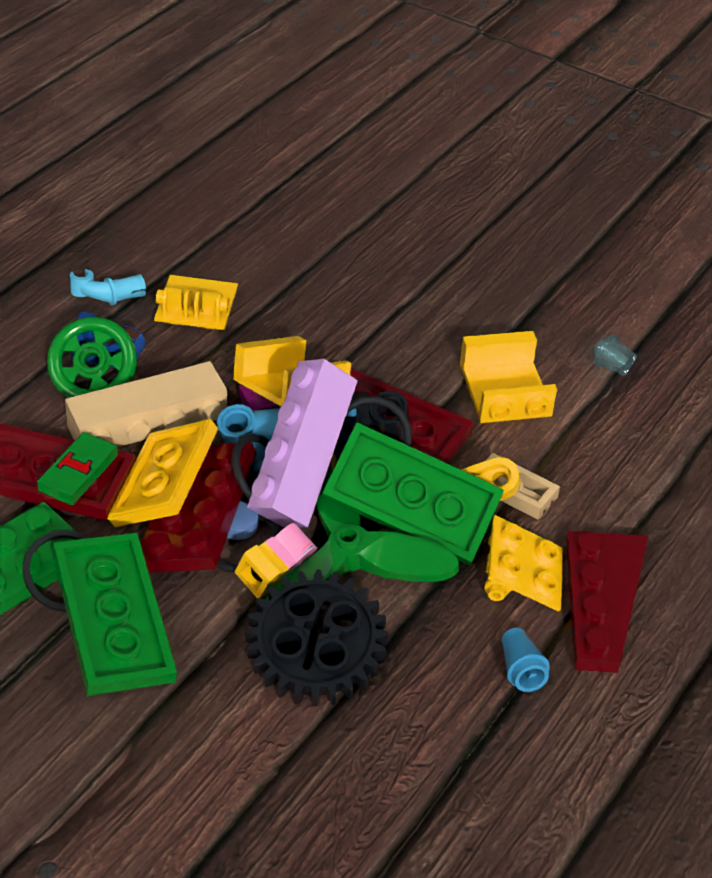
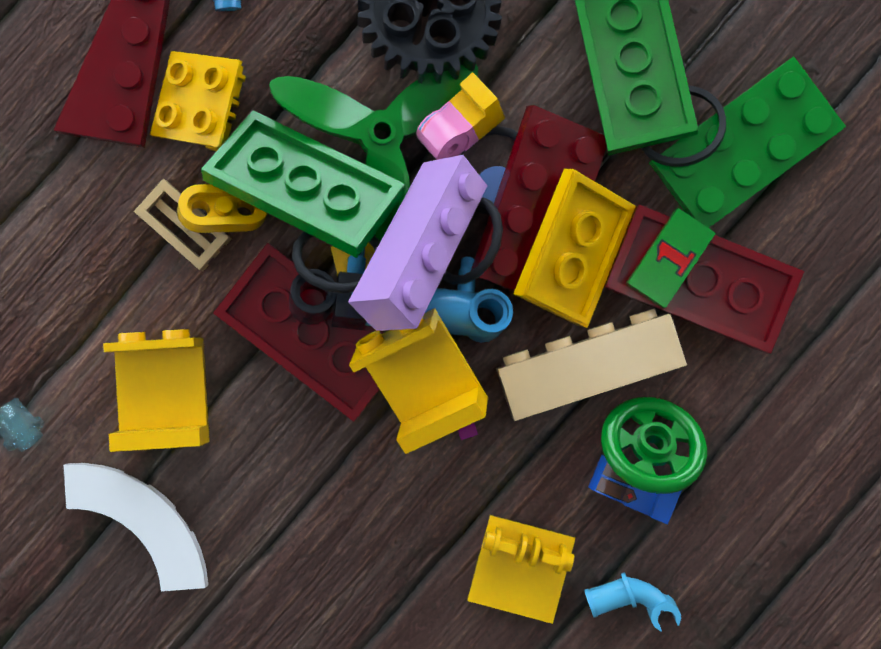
camera: 165 degrees left, 45 degrees up
none -> white tile [63,463,209,591]

